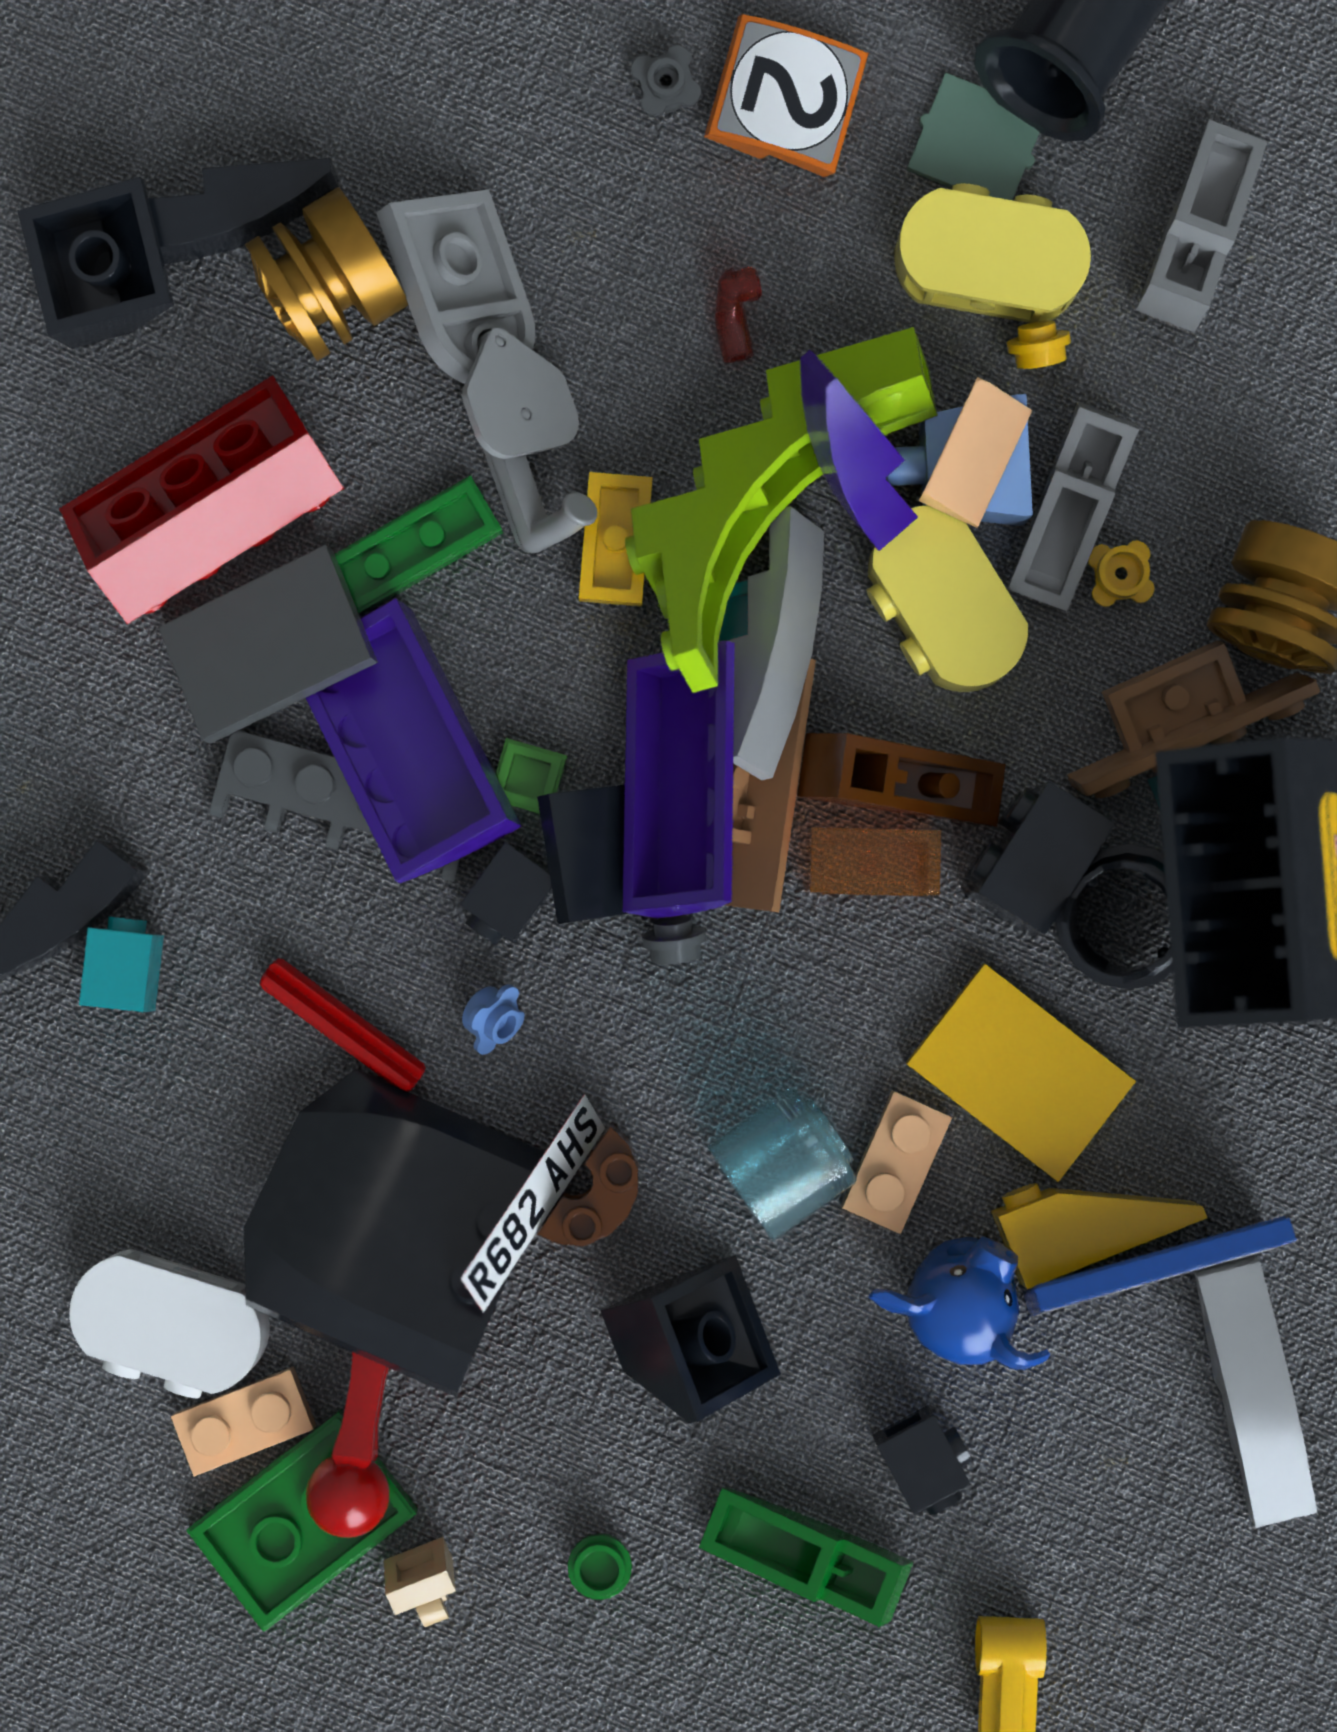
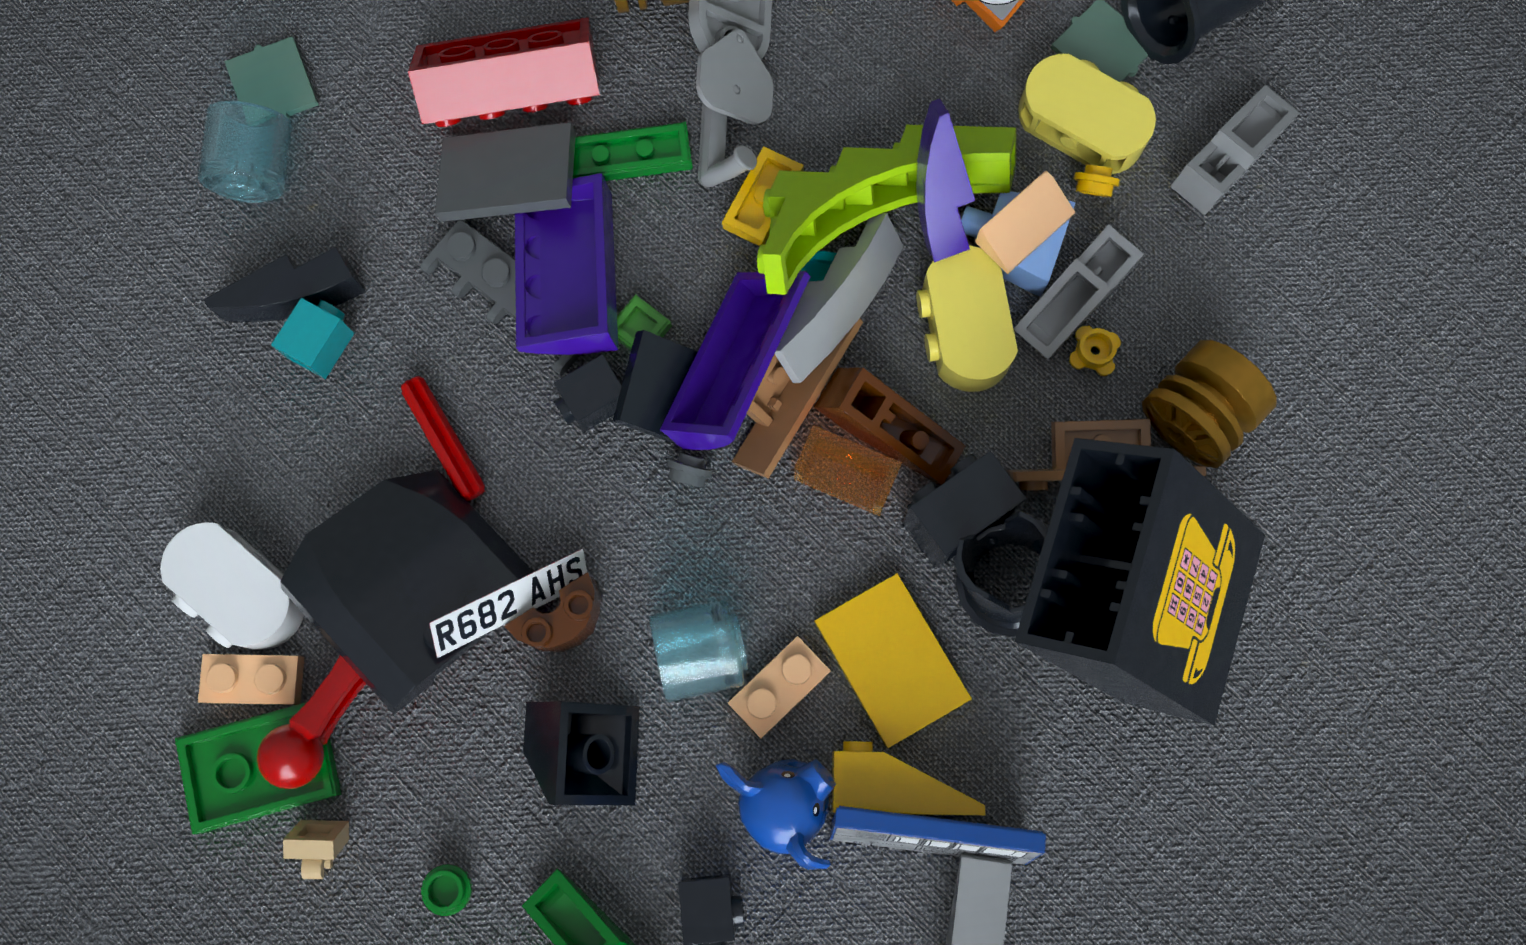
camera: 30 degrees right, 10 degrees down
medium blue plate [462,984,525,1055] -> none
clear red arm [714,266,762,363] -> none

